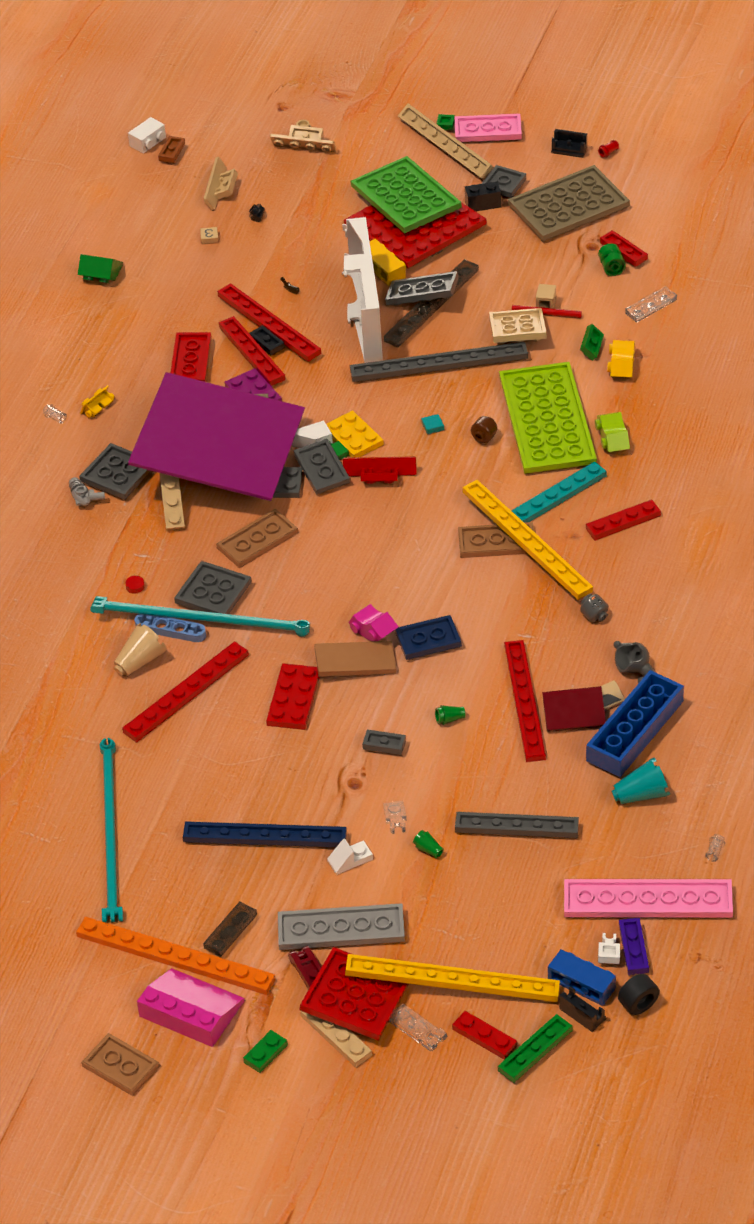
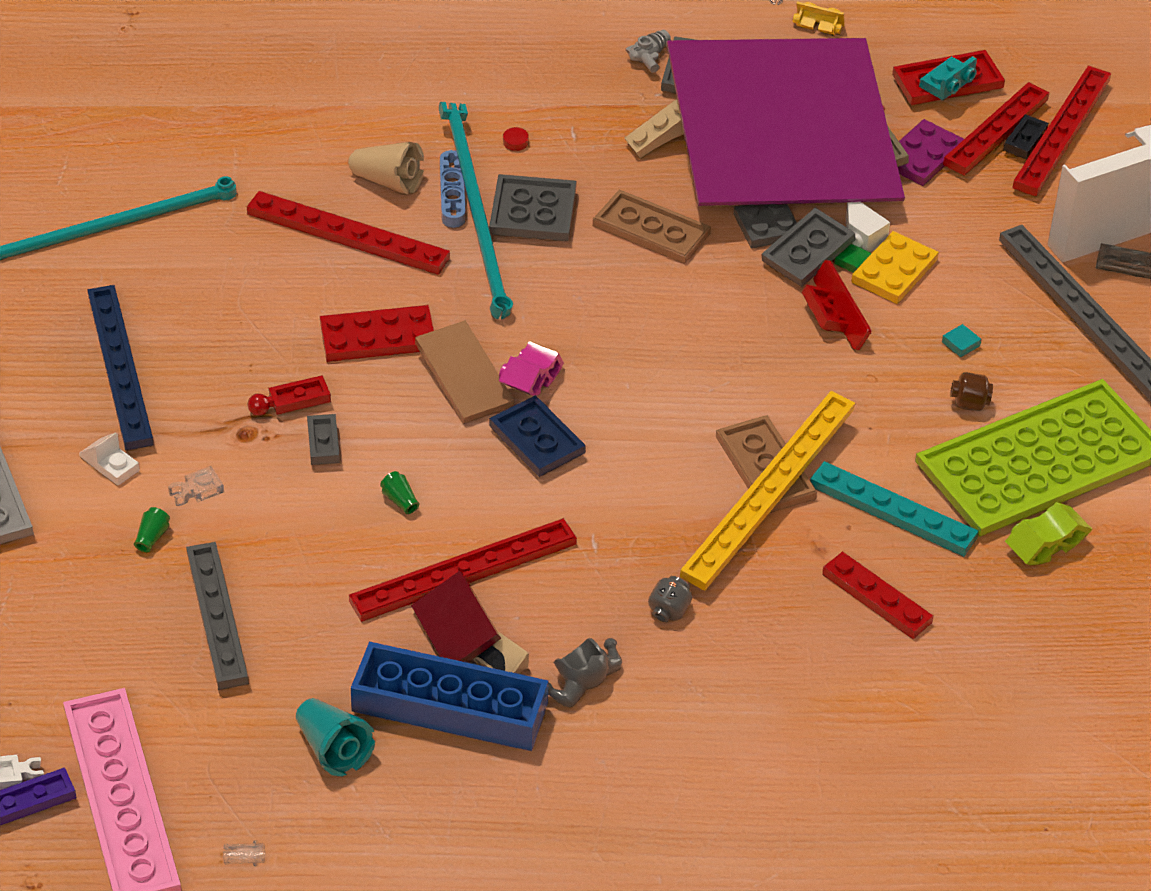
camera: 65 degrees right, 0 degrees up
none -> red plate [247,375,331,416]
none -> teal bracket [919,56,977,100]

